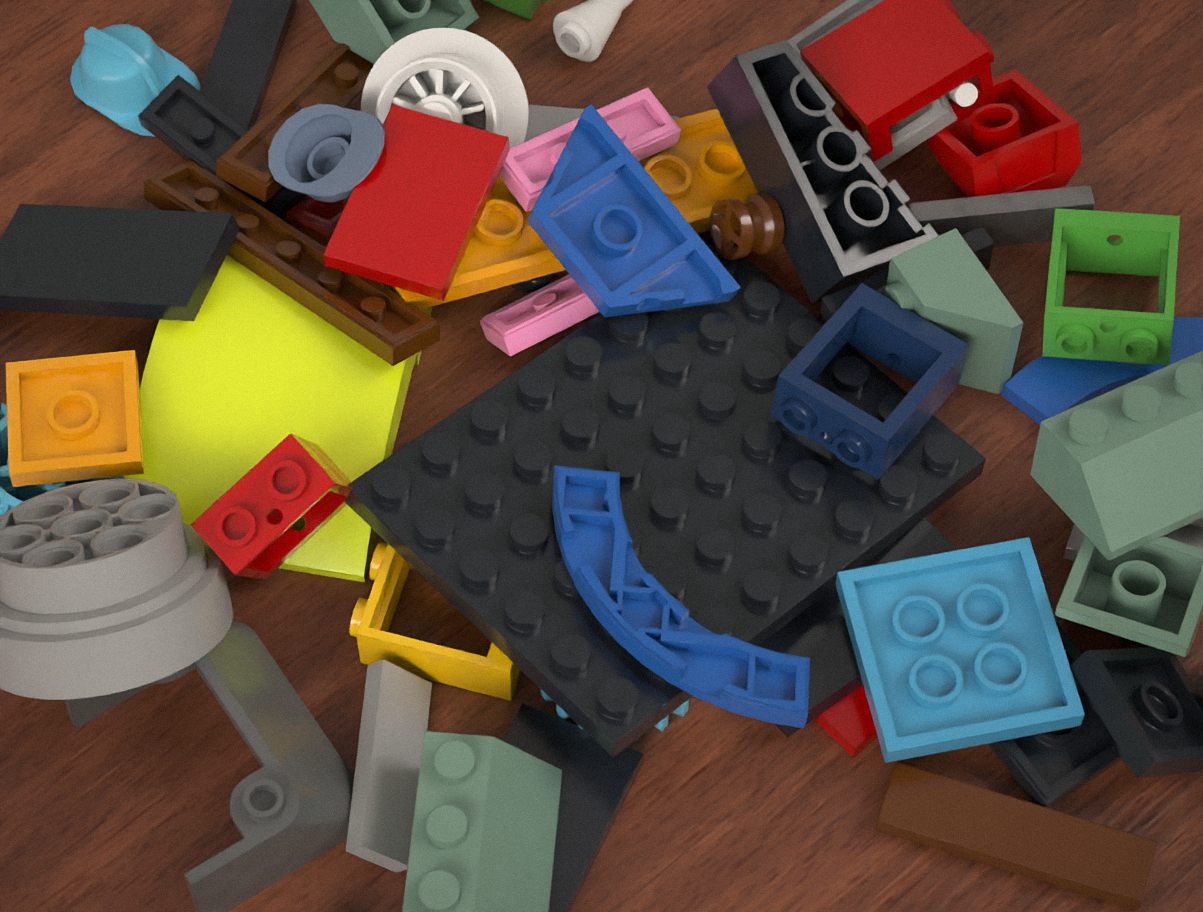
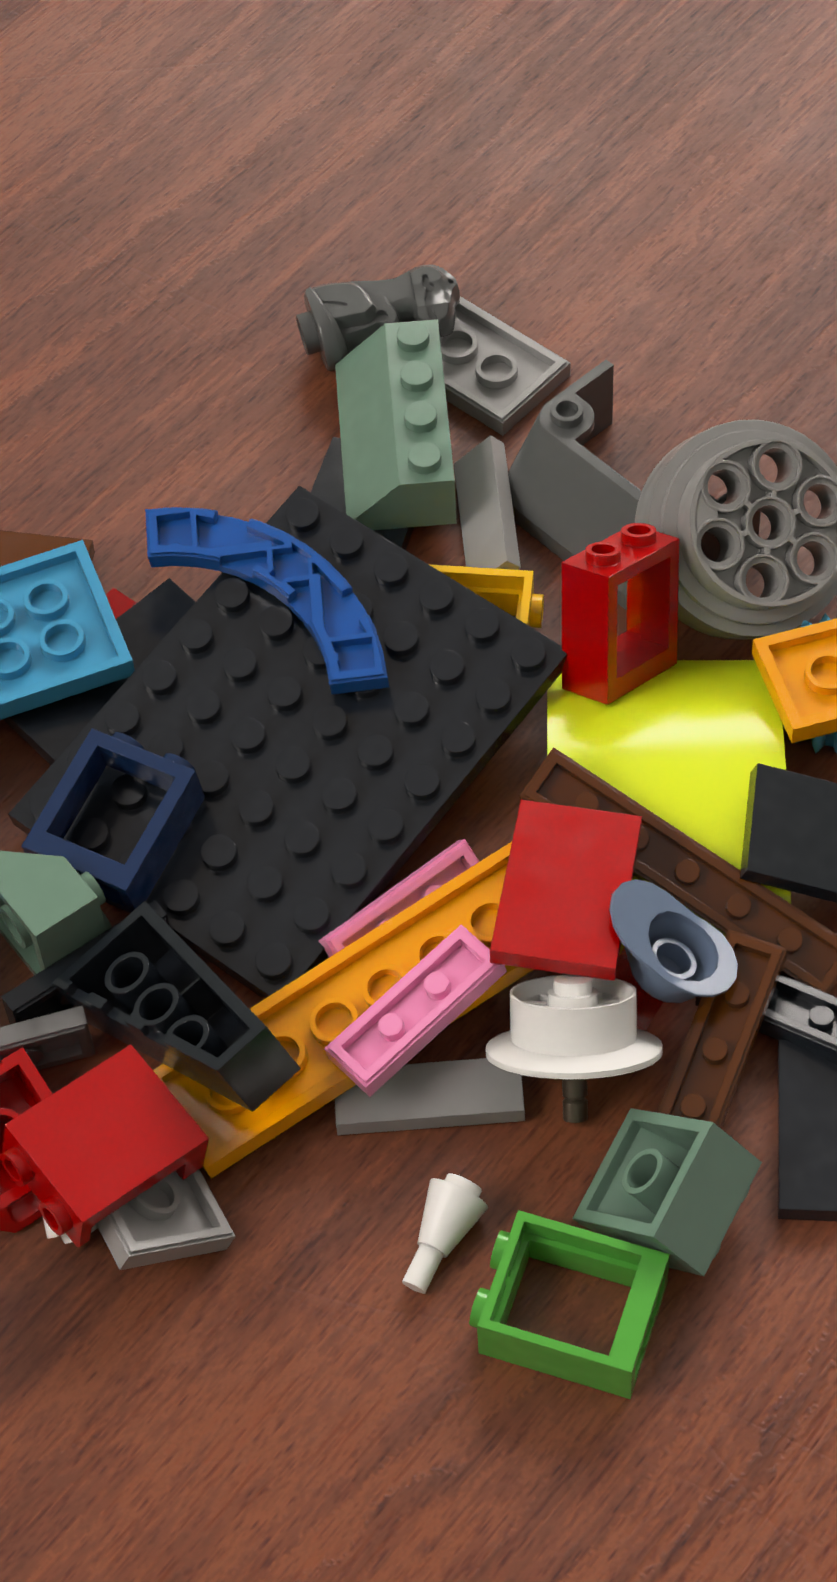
camera: 175 degrees right, 5 degrees down
blue wing [527,104,741,317] -> none
reddish brown wheel [709,192,785,261] -> none

